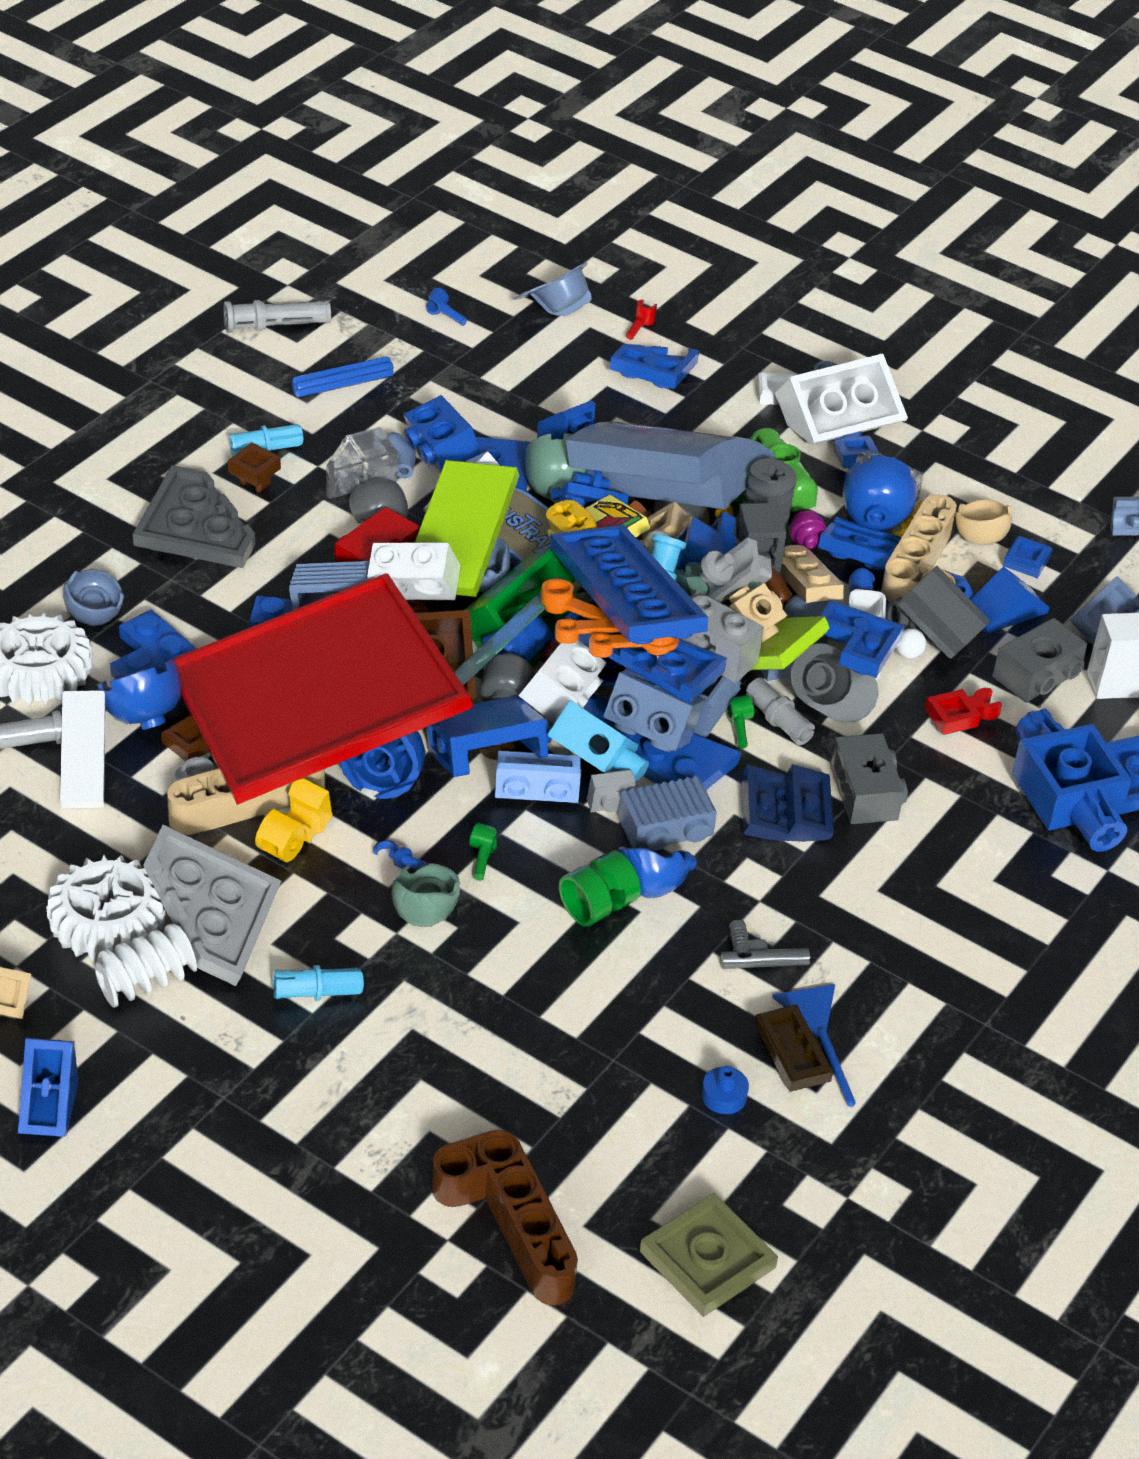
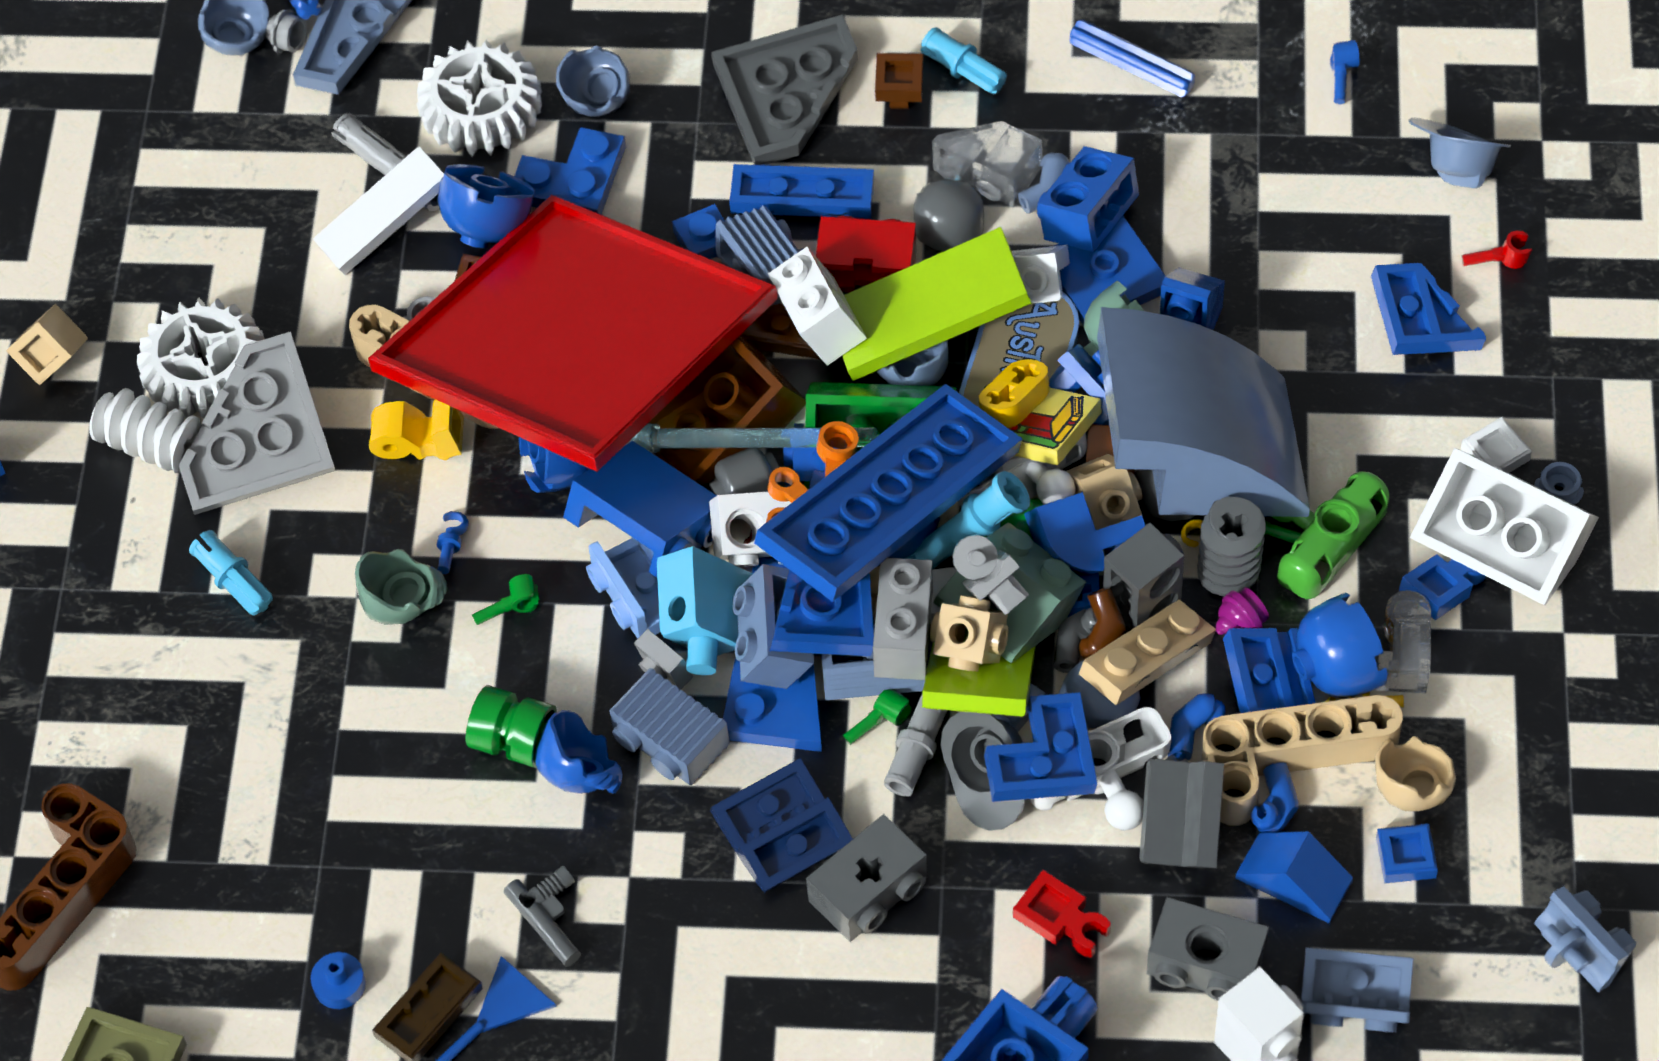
camera: 65 degrees right, 15 degrees up
none -> blue plate [729,164,874,218]

